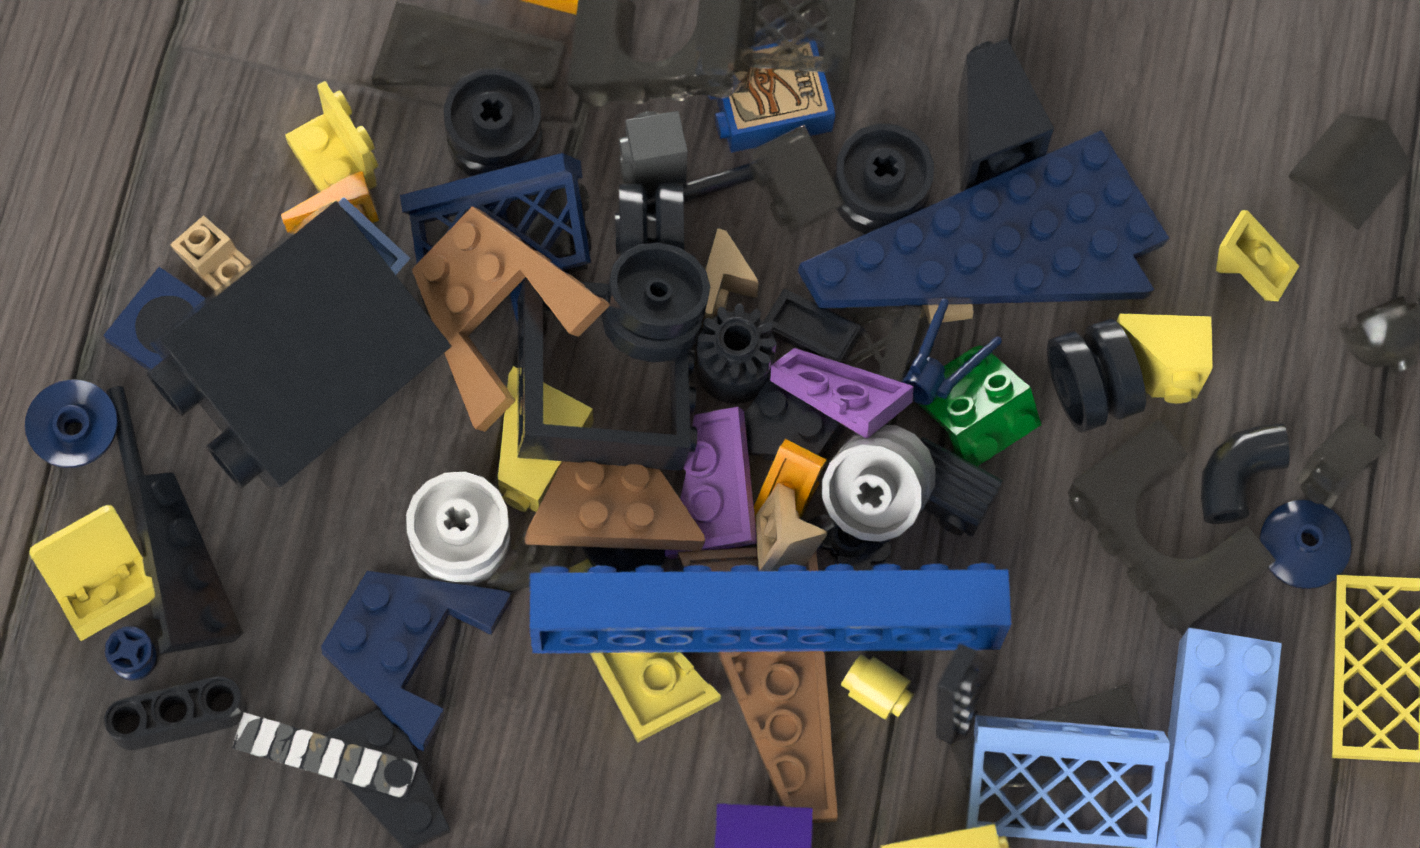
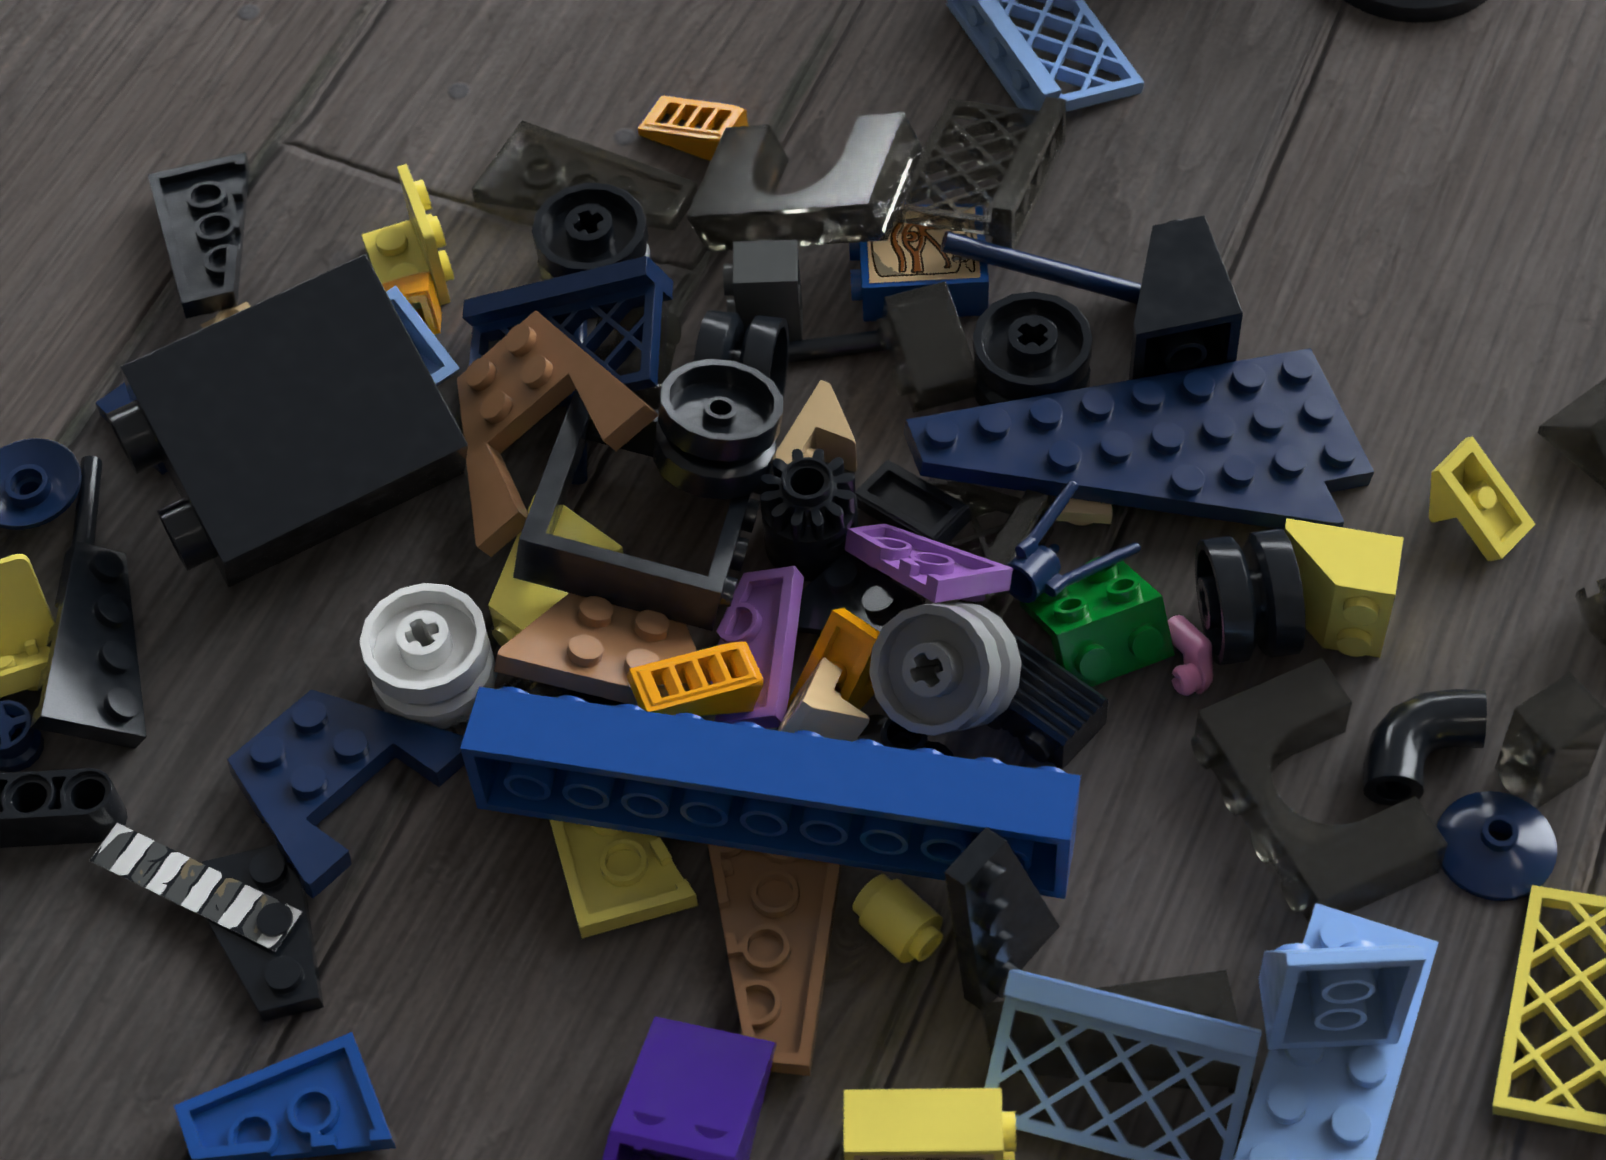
camera: 20 degrees right, 15 degrees down
none -> black wing [148,152,250,319]
none -> light orange slope [626,641,763,716]
none -> dark blue bar [941,231,1141,304]
none -> bright pink arm [1168,615,1213,696]
none -> light blue slope [1259,940,1426,1050]

